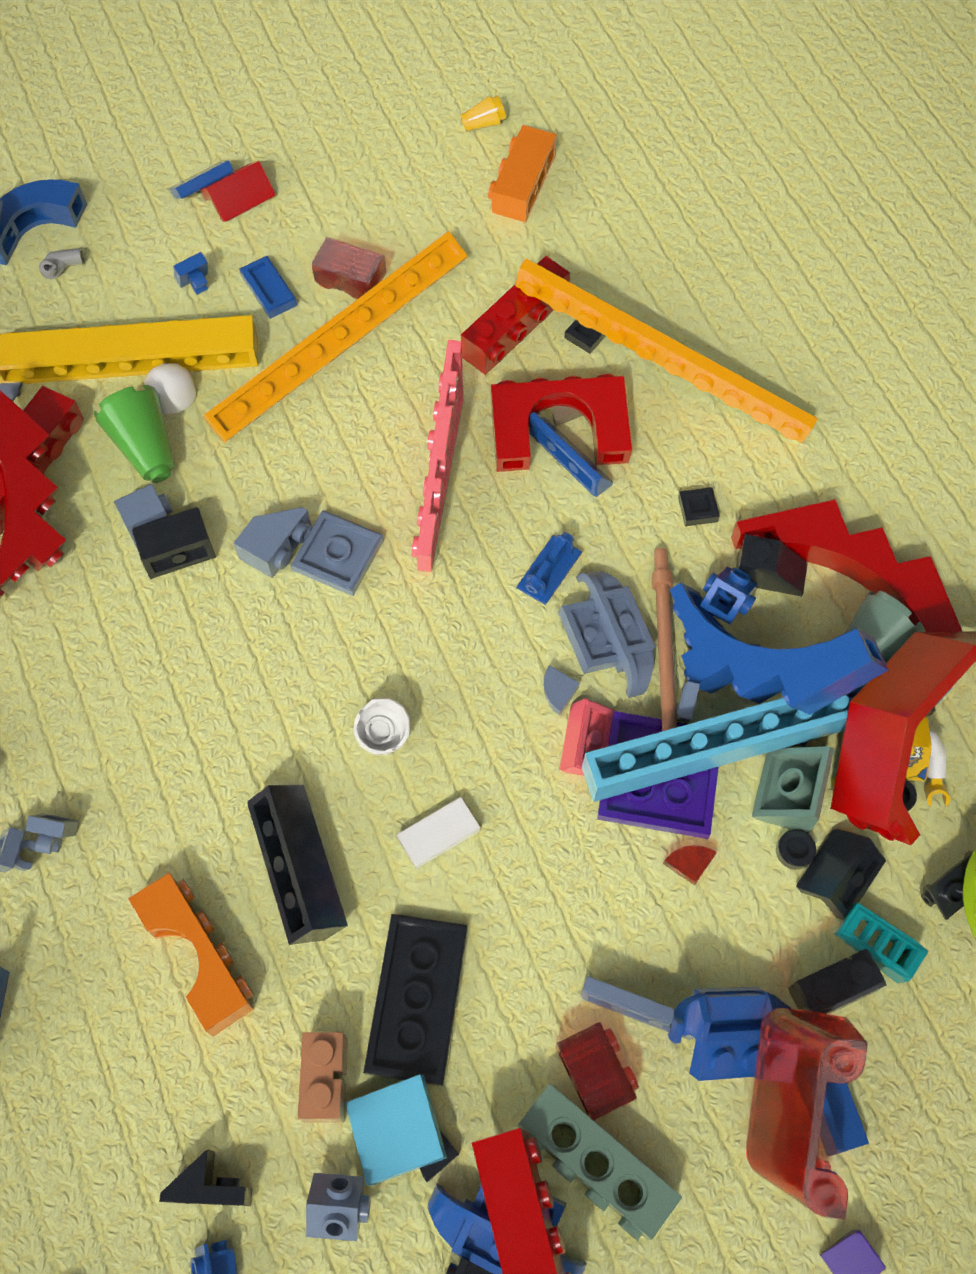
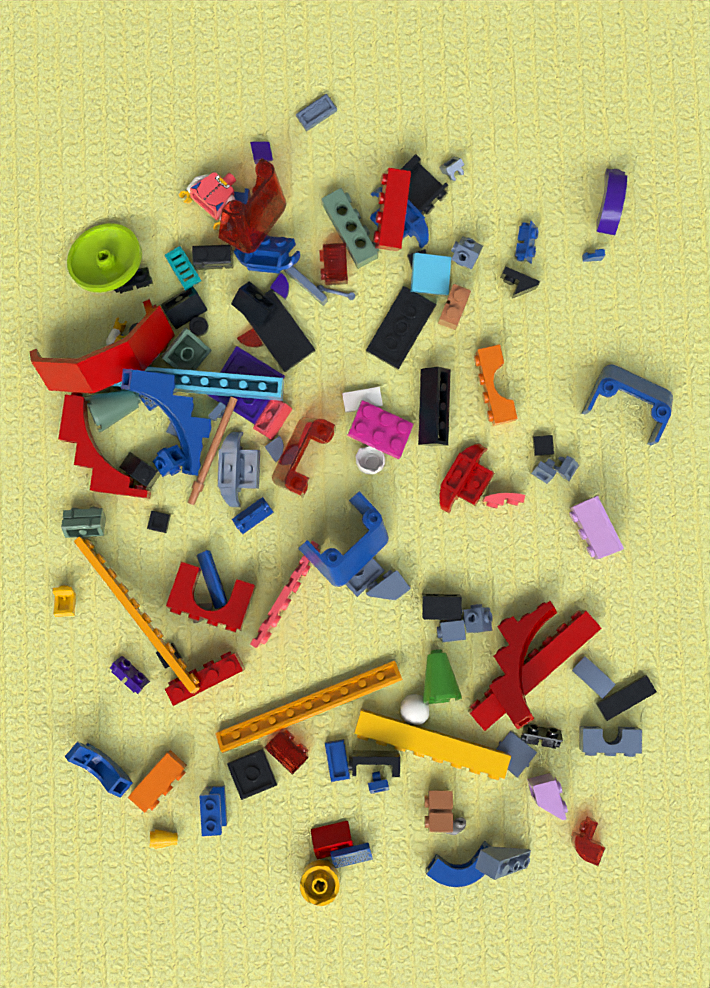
camera: 155 degrees left, 20 degrees up
none -> yellow bracket [52,585,76,617]
none -> sand green brick [61,507,106,538]
none -> blue arch [65,741,133,798]
none -> dark purple hinge [110,656,150,694]
none -> coral torso [179,172,236,234]
none -> blue panel [199,785,227,836]
none -> black tile [227,748,278,800]
none -> black panel [231,281,278,327]
none -> black tile [245,289,316,372]
none -> dark purple tile [270,273,289,300]
none -> clear red windscreen [272,417,336,498]
none -> blue windscreen [298,491,389,587]
none -> yellow brick [300,860,340,906]
none -> sand blue hinge [317,285,355,300]
none -> dark pink plate [347,400,414,459]
none -> black panel [348,750,400,777]
none -> nougat piece [424,791,453,833]
none -> red plate [439,444,495,513]
none -> sand blue brick [463,604,493,633]
none -> coral slope [482,493,525,508]
none -> black tile [532,435,554,456]

